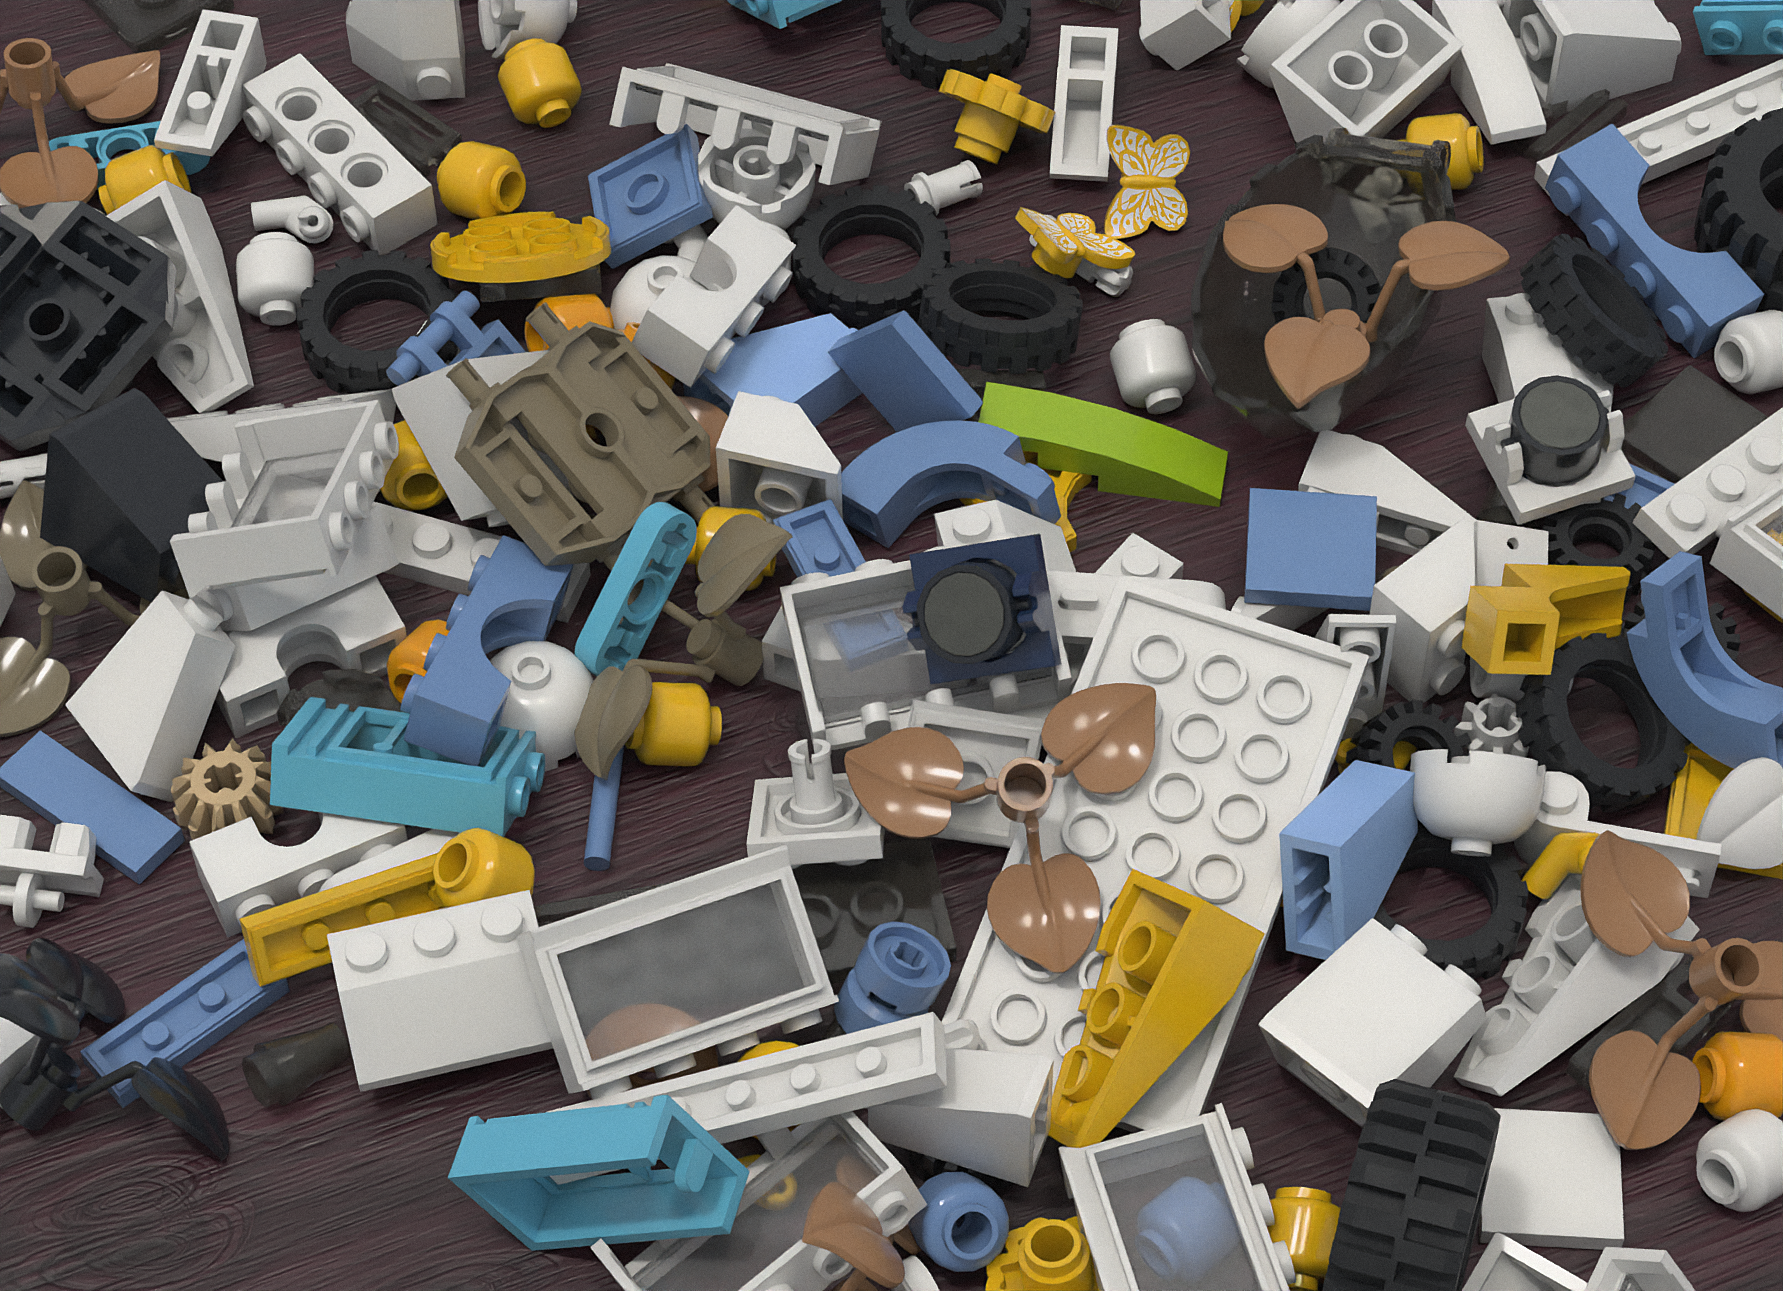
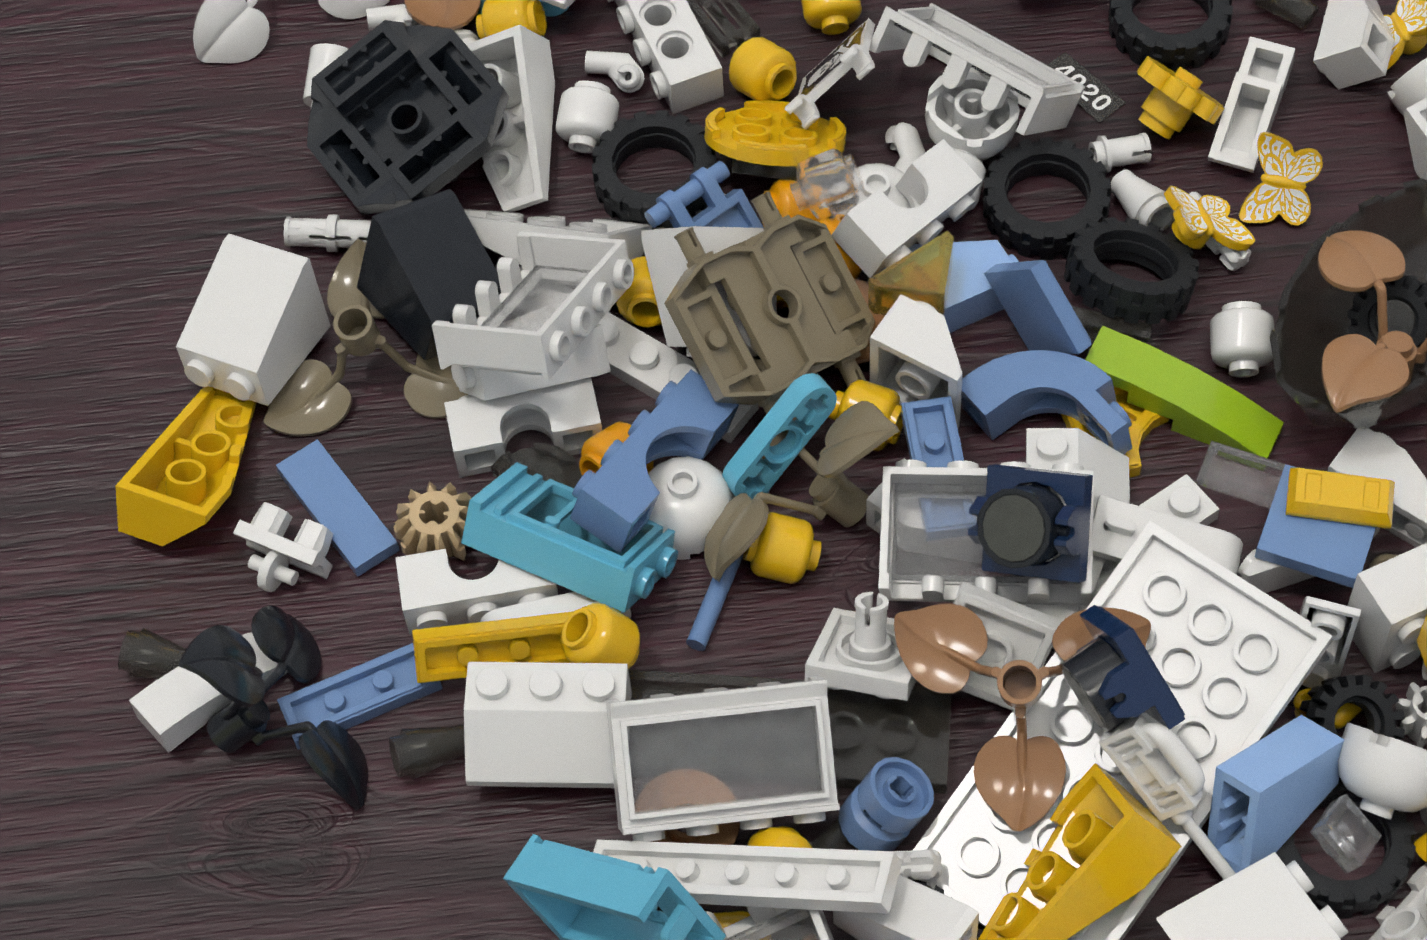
camera: 20 degrees right, 5 degrees up
white slope [65,590,235,802] -> none
medium blue tile [588,124,713,269] -> none
none -> white flag [785,18,875,130]
none -> clear head [790,149,865,219]
none -> clear yellow slope [868,231,954,315]
none -> clear smoke sticker [1047,52,1126,122]
none -> dark blue piece [1060,605,1186,733]
none -> white piece [1098,715,1235,880]
none -> white cone [1111,170,1174,232]
none -> clear tile [1196,441,1285,509]
none -> yellow tile [1285,468,1395,529]
none -> clear plate [1310,794,1382,874]

